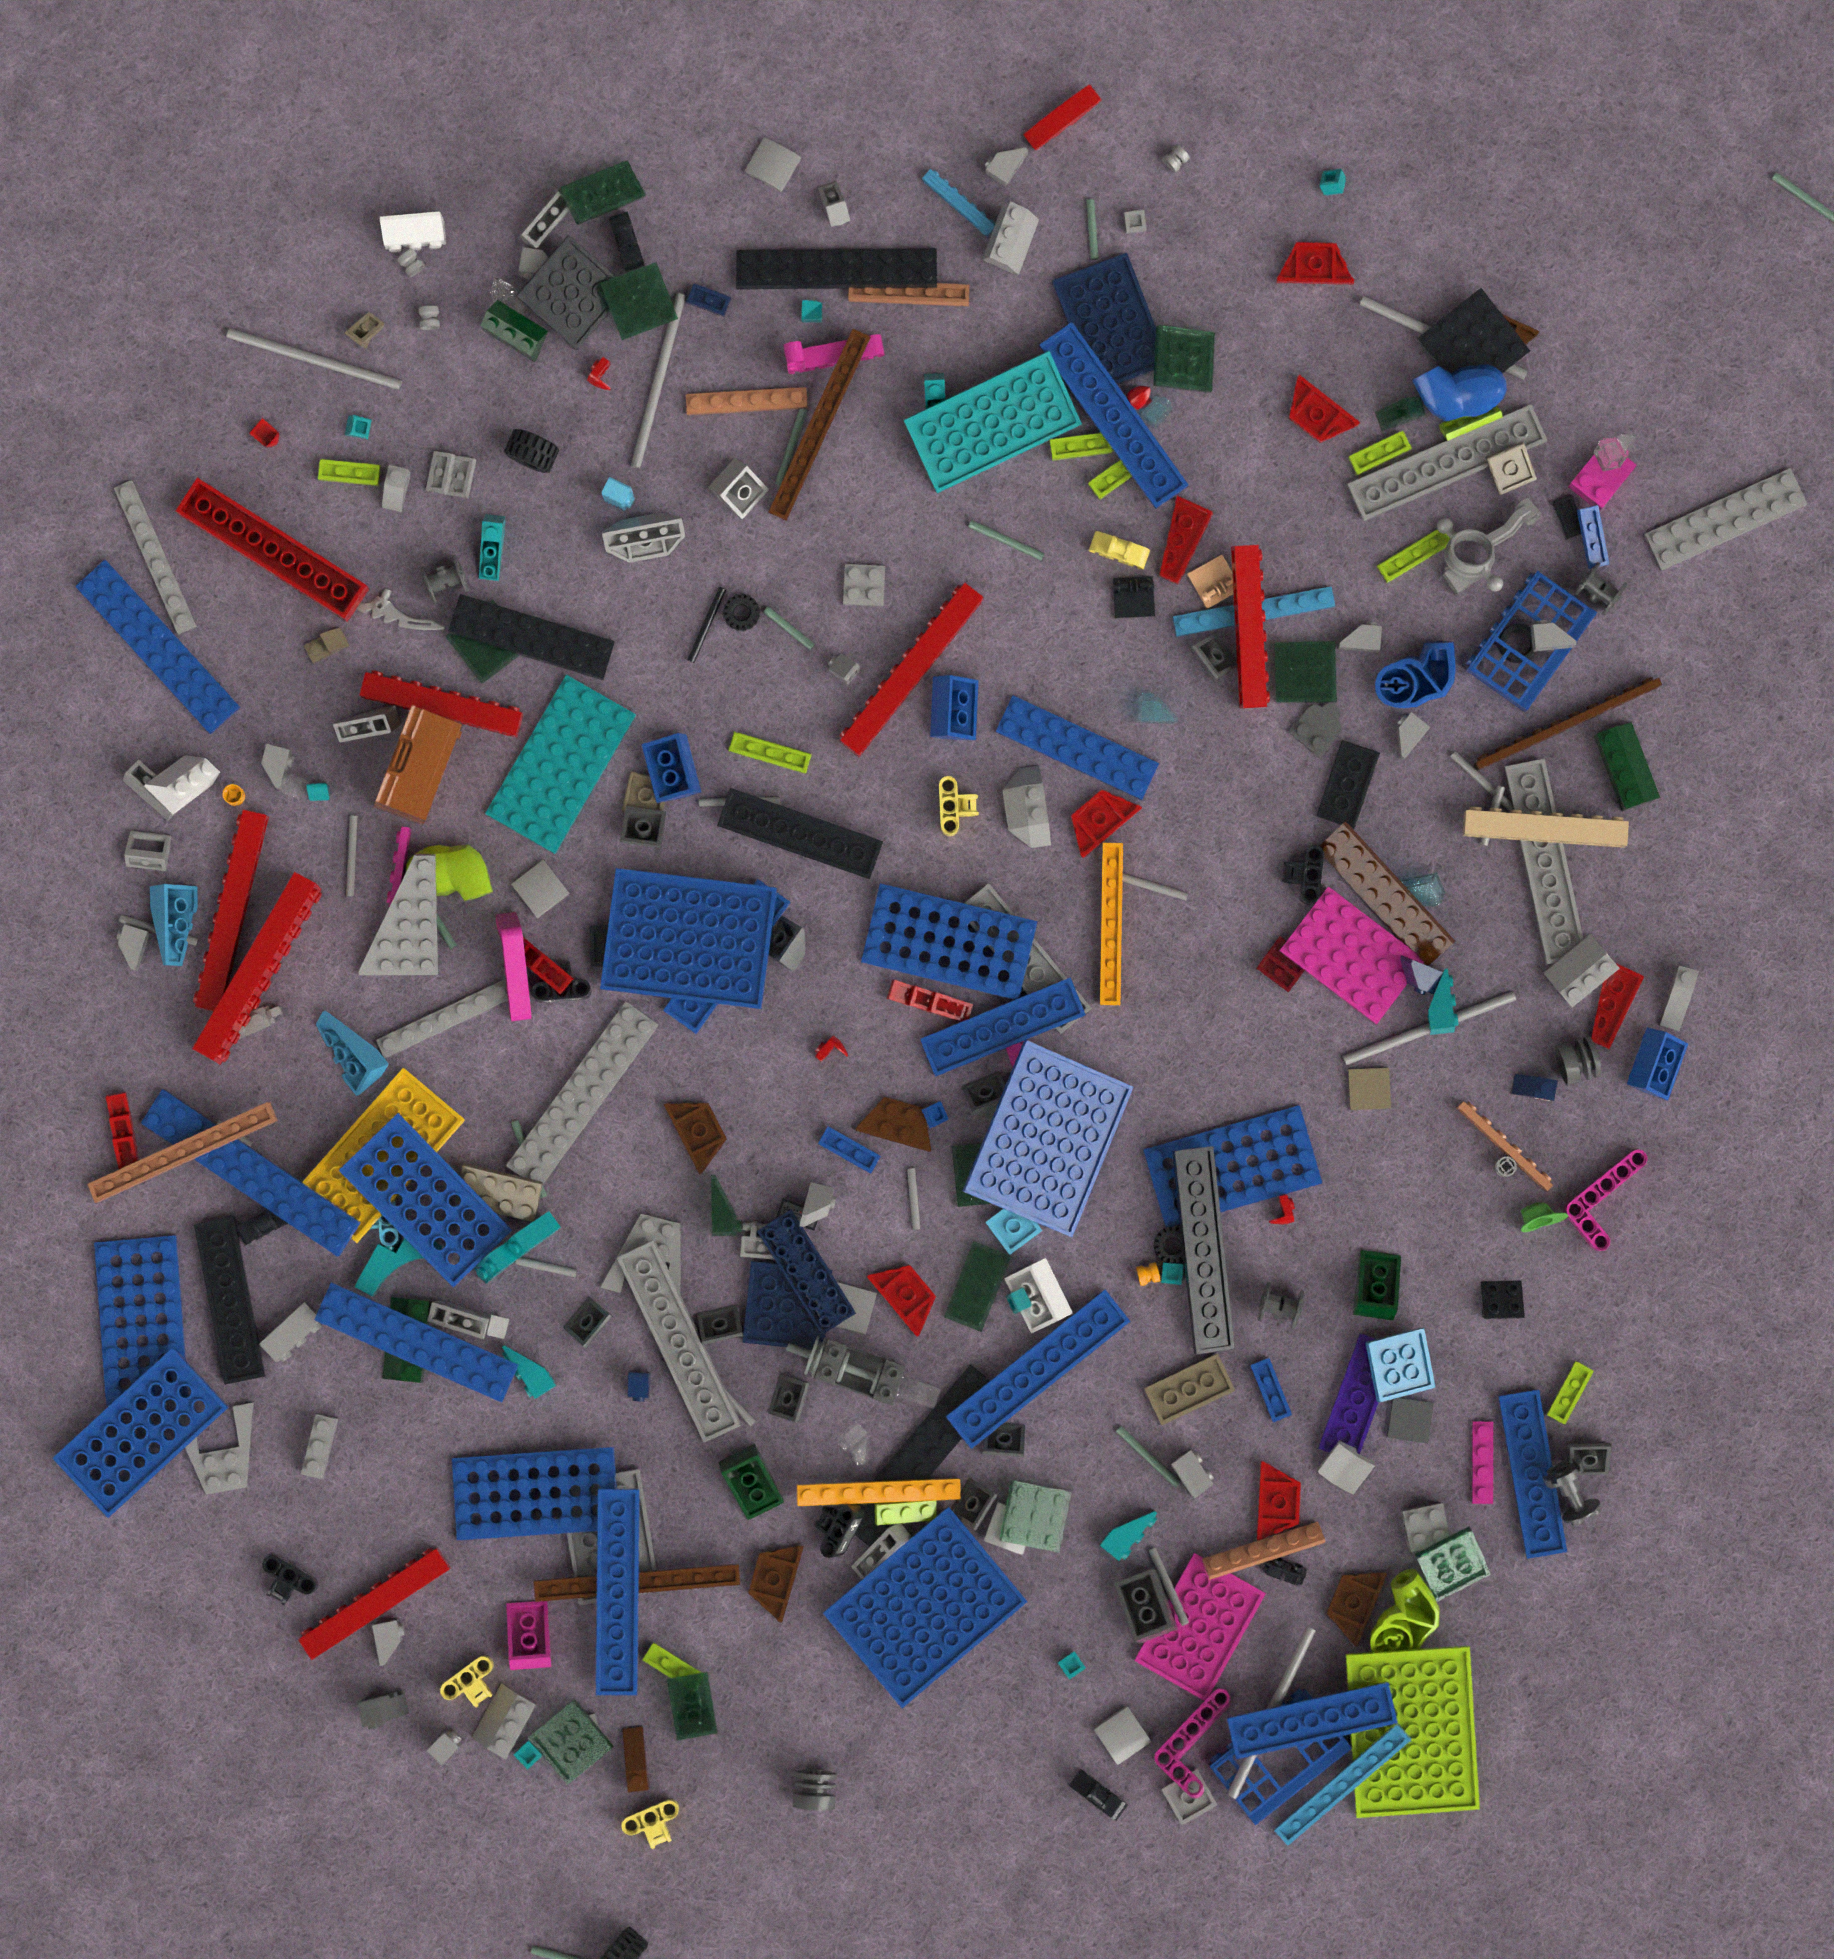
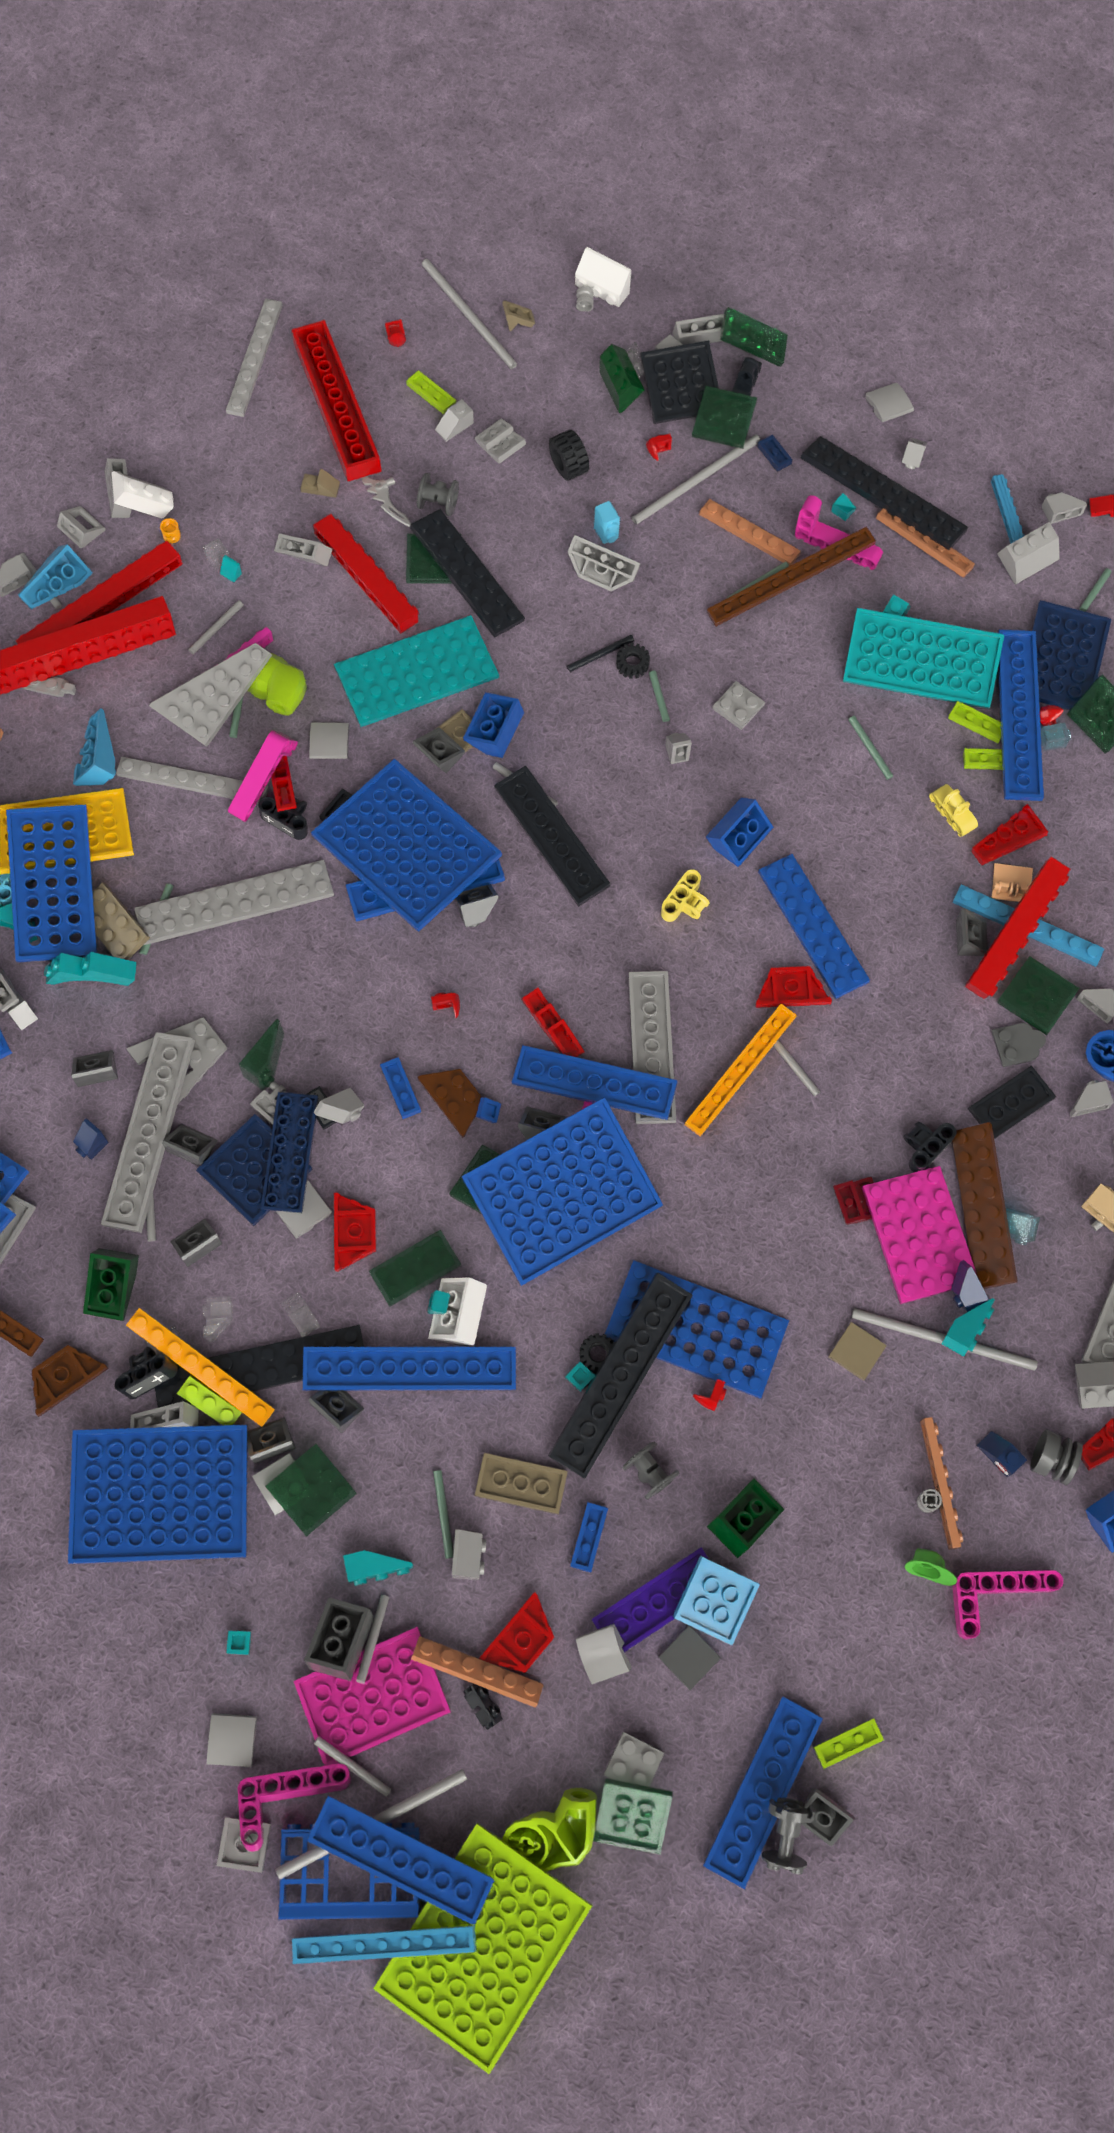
camera: 35 degrees right, 15 degrees down
blue plate [75,560,241,734] -> none
light grey slope [261,744,294,791] -> none
teal slope [345,415,371,439] -> none
dark orange piece [374,705,462,826] -> none
light grey wheel [419,306,440,330] -> none
teal slope [479,514,506,581] -> none
teal slope [502,1345,557,1399] -> none
light grey bar [516,1257,577,1277] -> none
reddish brown wing [664,1103,727,1175] -> none
light grey slope [708,458,769,519] -> none
lime tile [728,731,812,774] -> none
dark grey piece [786,1336,906,1406] -> none
red brick [840,583,984,757] -> none
blue piece [861,883,1038,1000] -> none
light grey bar [907,1168,920,1230] -> none
medium azure plate [985,1209,1043,1255] -> none
light grey wedge [1002,766,1051,848] -> none
black beam [1069,1769,1128,1821] -> none
black hinge [1113,576,1155,618] -> none
light orange wheel [1136,1262,1160,1286] -> none
clear light blue slope [1137,693,1178,724] -> none
reddish brown wing [1326,1572,1387,1647] -> none
dark pink plate [1472,1421,1493,1504] -> none
black hinge [1481,1281,1525,1319] -> none
none -> light grey bar [314,1736,391,1797]

